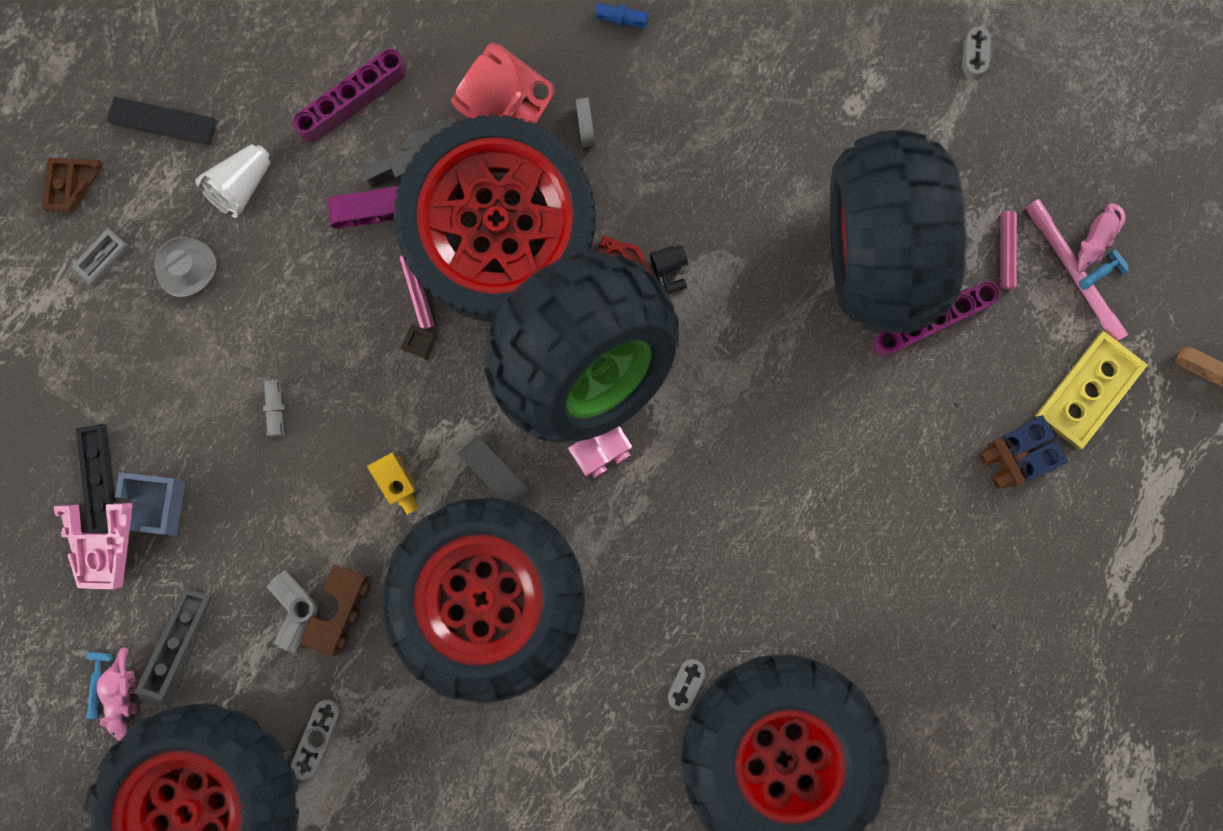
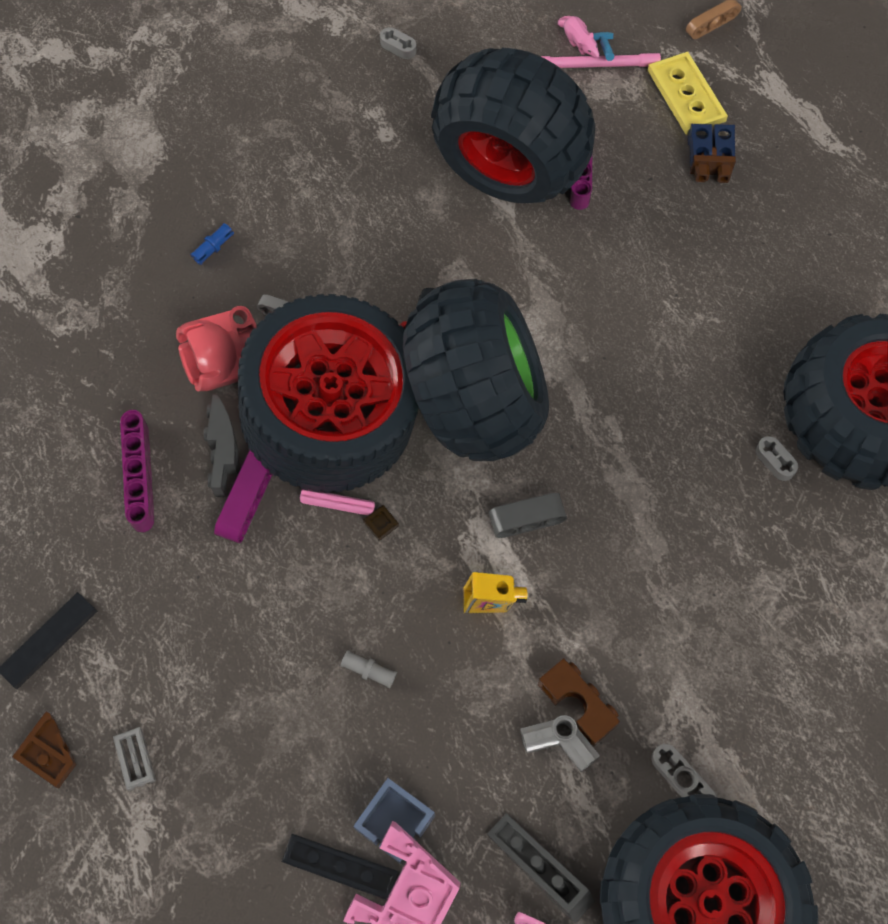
camera: 65 degrees left, 15 degrees down
light grey hat [155,237,216,297] -> none
white cone [195,145,270,218] -> none
black wheel [381,498,585,703] -> none
bright pink brick [568,426,633,479] -> none

